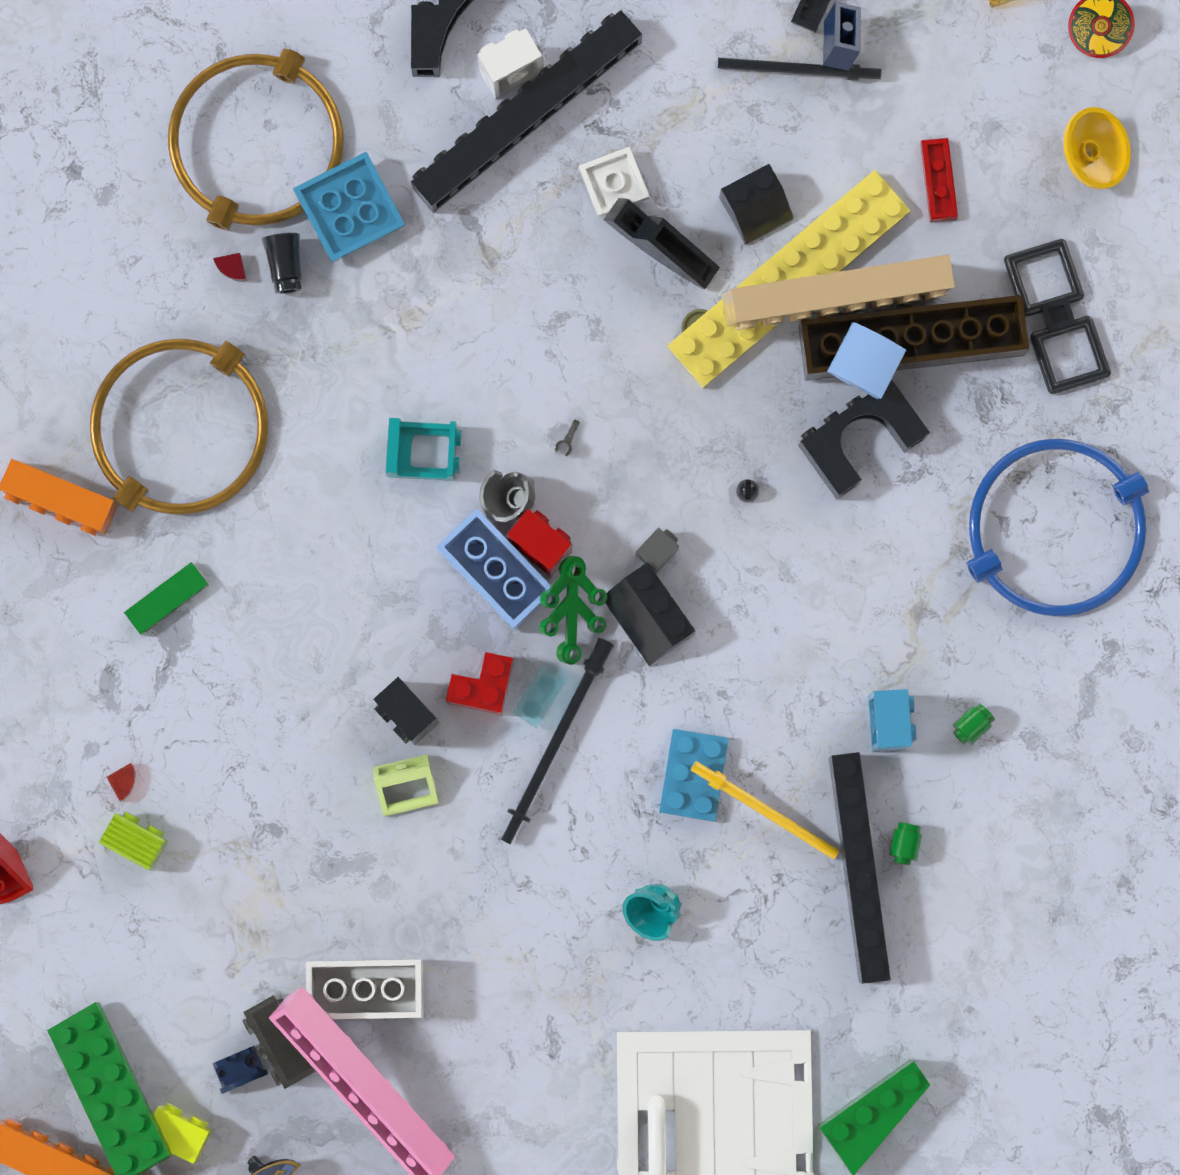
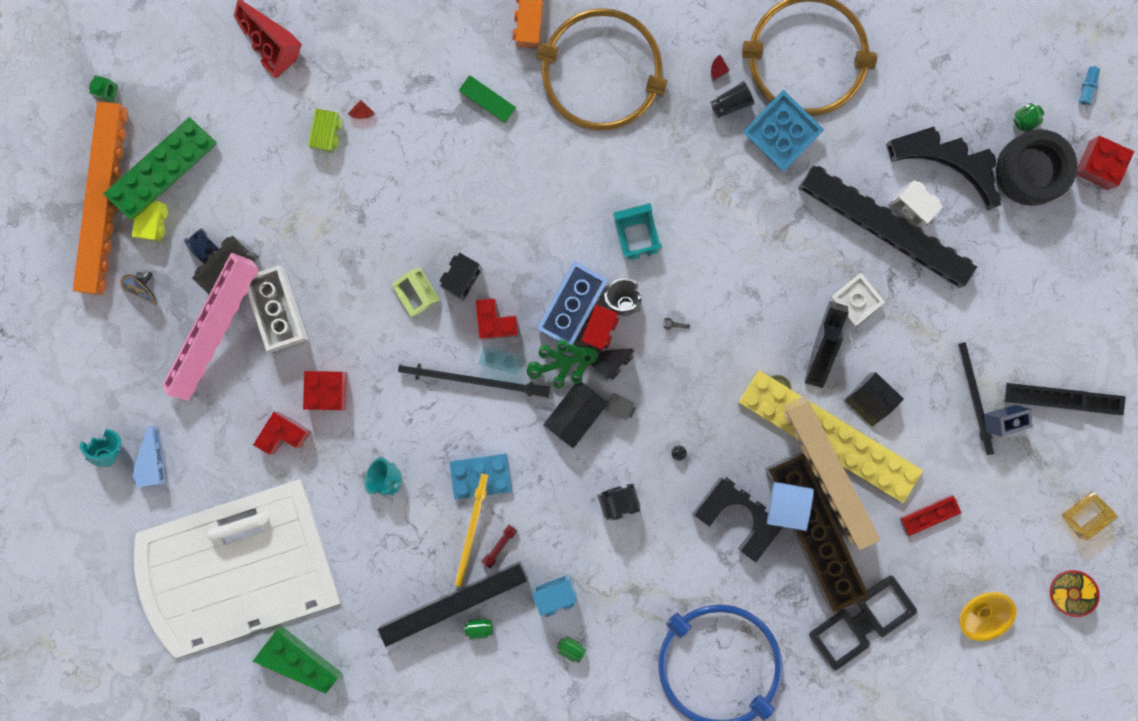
camera: 70 degrees right, 5 degrees up
none -> red brick [253,412,311,455]
none -> red brick [303,371,347,410]
none -> dark red bar [482,524,518,569]
none -> black slope [590,348,634,381]
none -> black brick [597,483,641,521]

